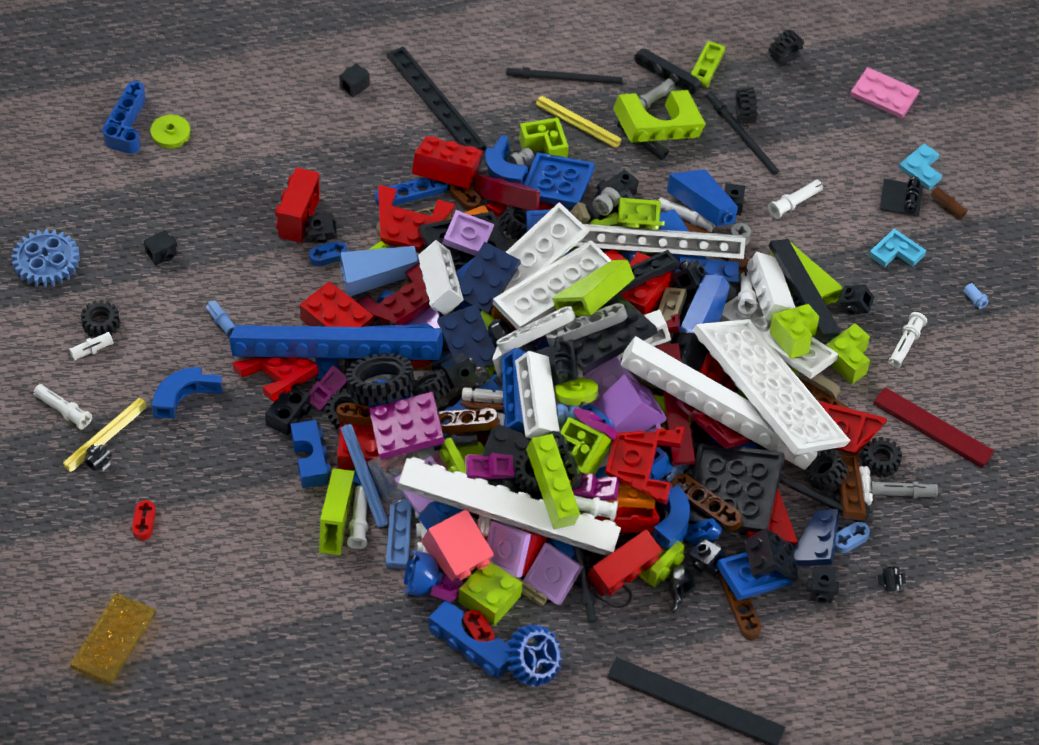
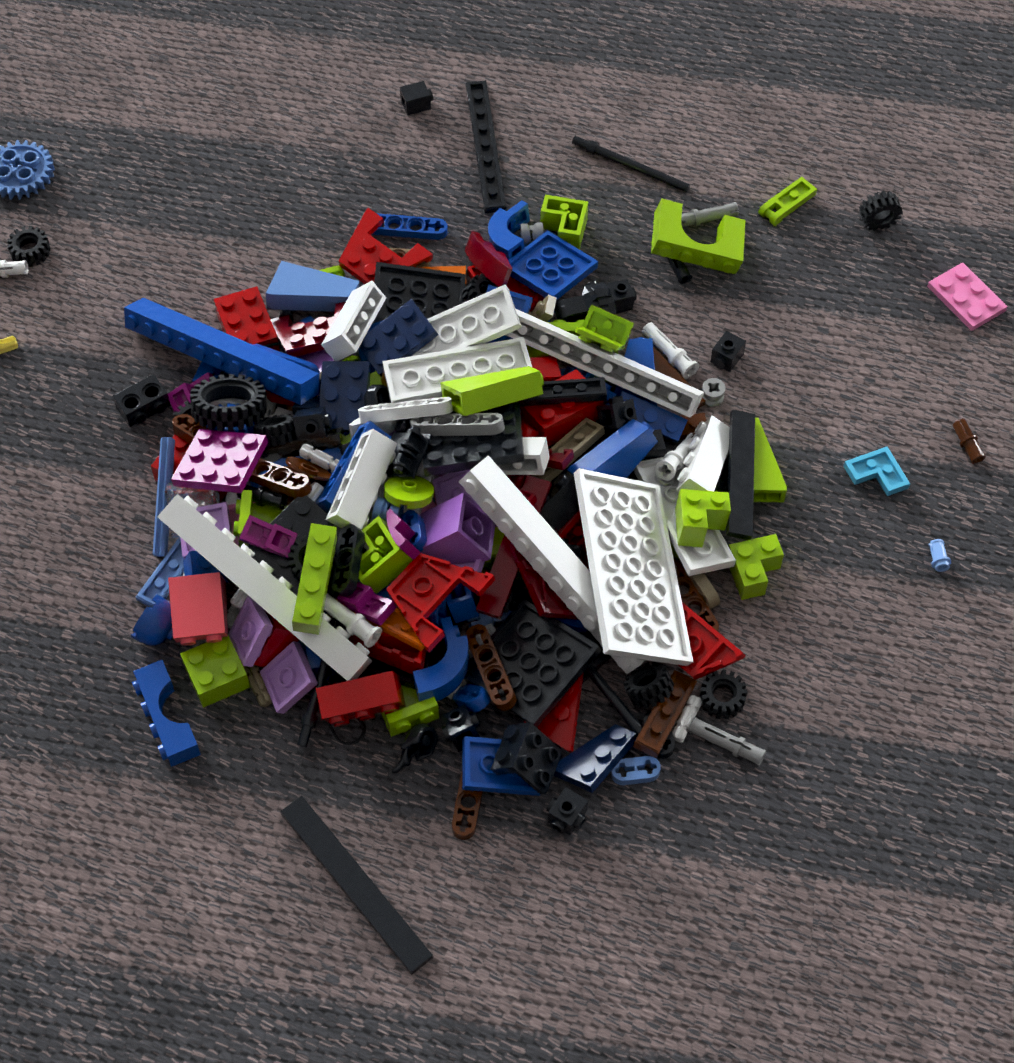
camera: 30 degrees right, 5 degrees up
blue beam [102,81,146,154] -> none
black brick [144,230,178,266] -> none
lime plate [150,114,191,149] -> none
blue arch [152,367,223,419] -> none
medium blue axle [206,301,235,337] -> none
red wing [232,357,319,402] -> none
red brick [275,167,320,243] -> none
blue arch [291,420,331,488] -> none
black brick [305,212,337,243] -> none
blue beam [309,241,347,266] -> none
lime slope [319,468,355,555] -> none
white pin [347,485,369,549] -> none
red brick [412,136,483,189] -> none
magenta slope [430,574,469,602] -> none
lavender plate [442,210,494,256] -> none
reddish brown beam [450,184,481,211] -> none
red beam [463,610,495,642] -> none
blue gear [504,624,564,687] -> none
light yellow axle [536,96,621,148] -> none
light grey wheel [593,187,621,216] -> none
black beam [634,48,701,95] -> none
blue slope [667,169,738,226] -> none
black bar [706,91,779,175] -> none
black tyre [735,88,758,124] -> none
white pin [768,180,823,219] -> none
black brick [838,284,874,315] -> none
dark red tile [873,387,994,469] -> none
black gear [877,566,906,591] -> none
black hinge [879,176,923,217] -> none
white pin [888,312,927,368] -> none
medium azure plate [898,143,942,190] -> none

